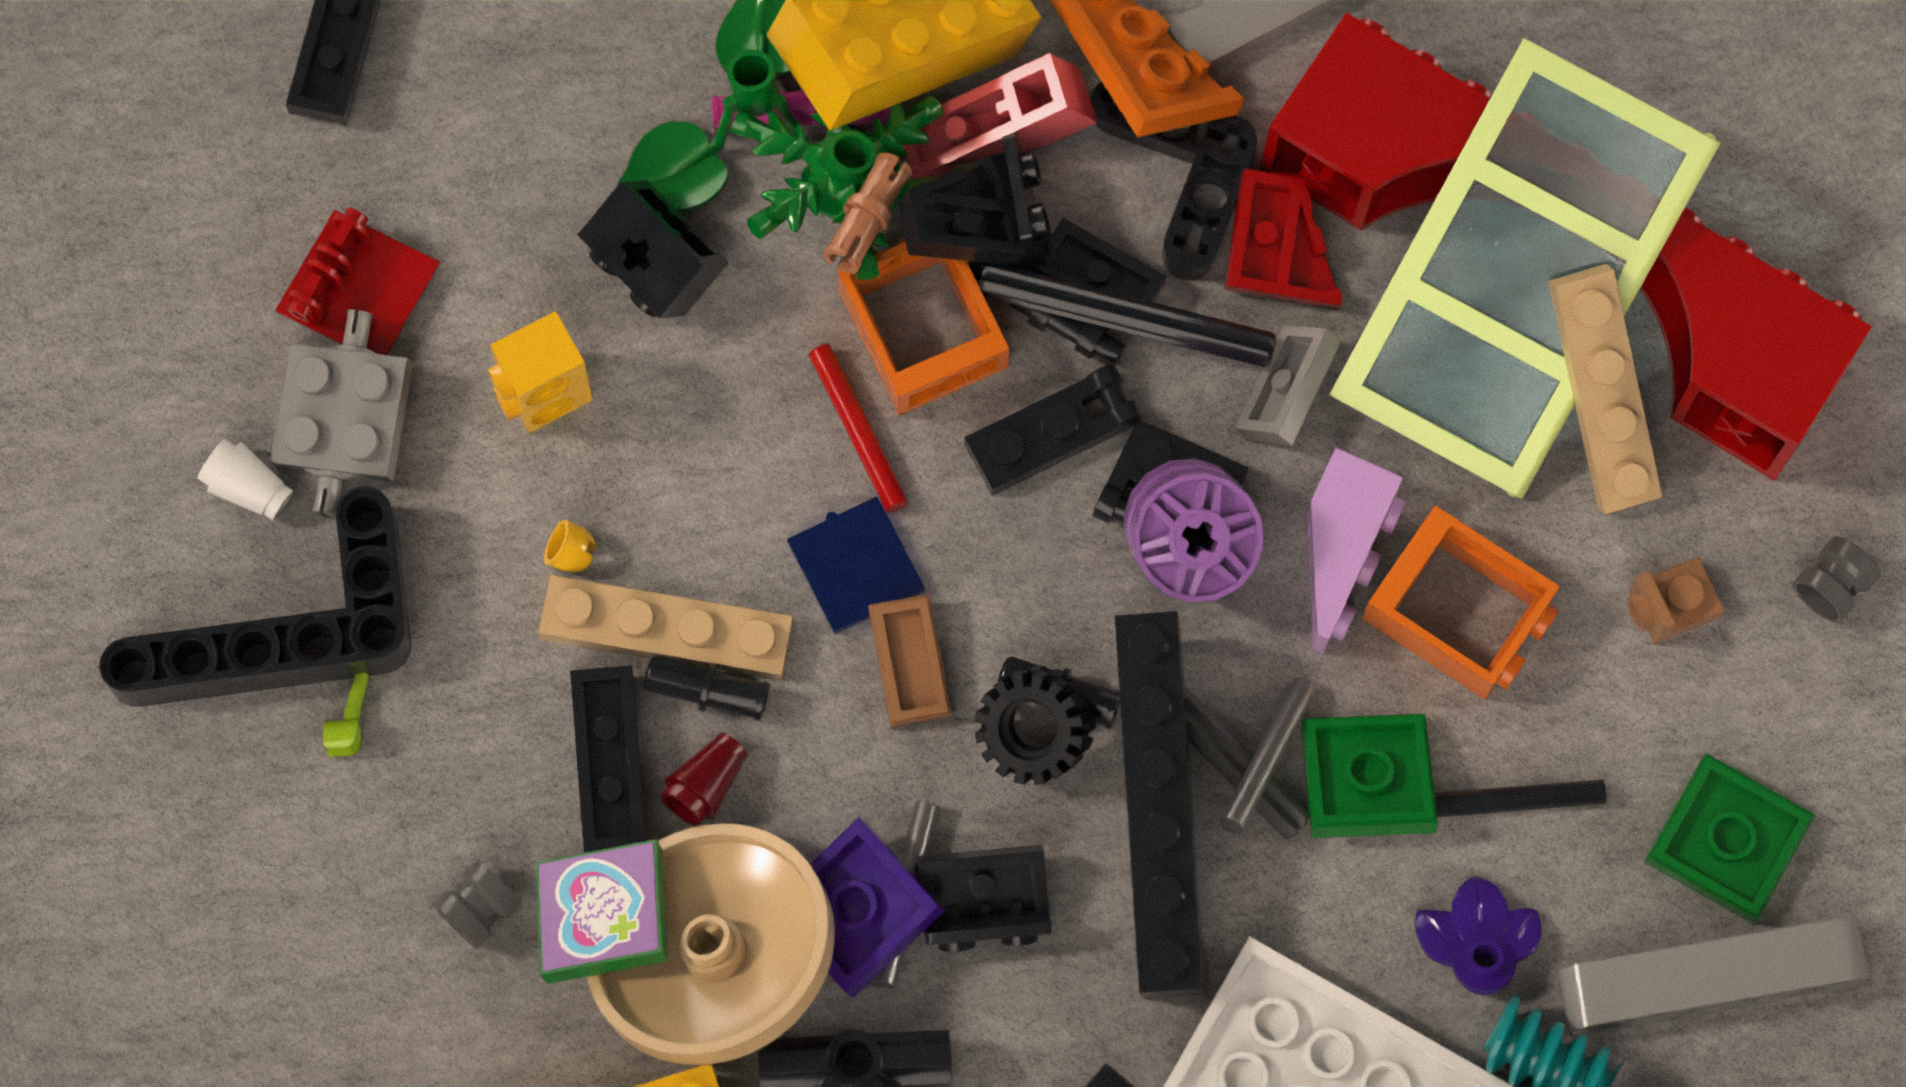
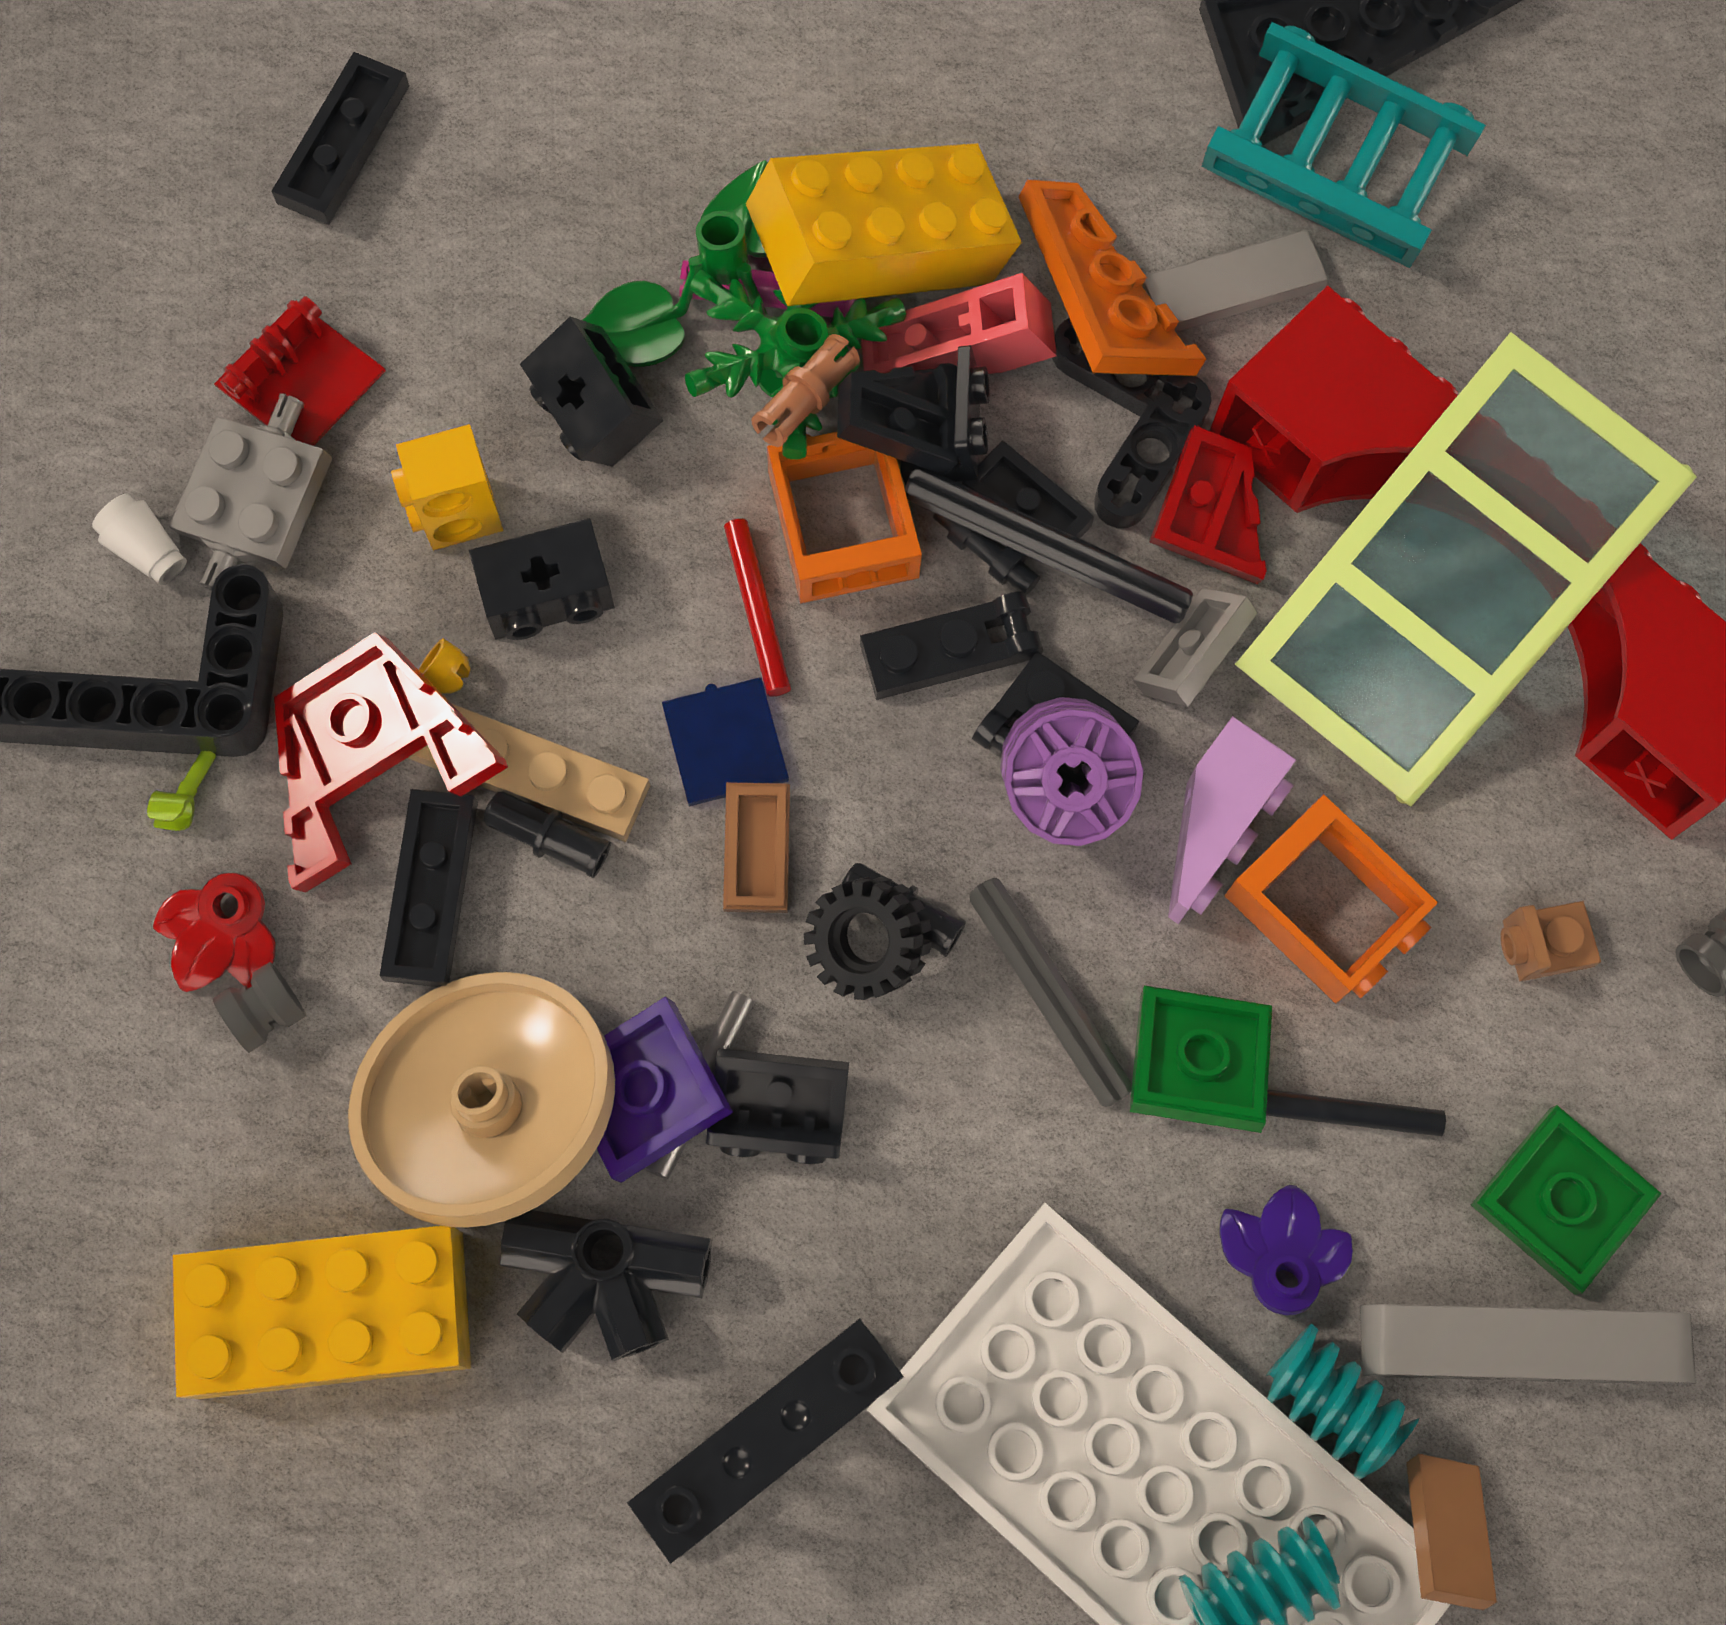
camera: 10 degrees right, 0 degrees up
tile [536,839,668,984] -> none
dark red cone [660,733,748,827] -> none
black brick [1114,611,1206,999] -> none
flat silver bar [1220,677,1316,834] -> none
tan plate [1548,264,1662,515] -> none
none -> red plate [153,873,276,992]
none -> wing [274,632,508,893]
none -> black brick [469,518,615,640]

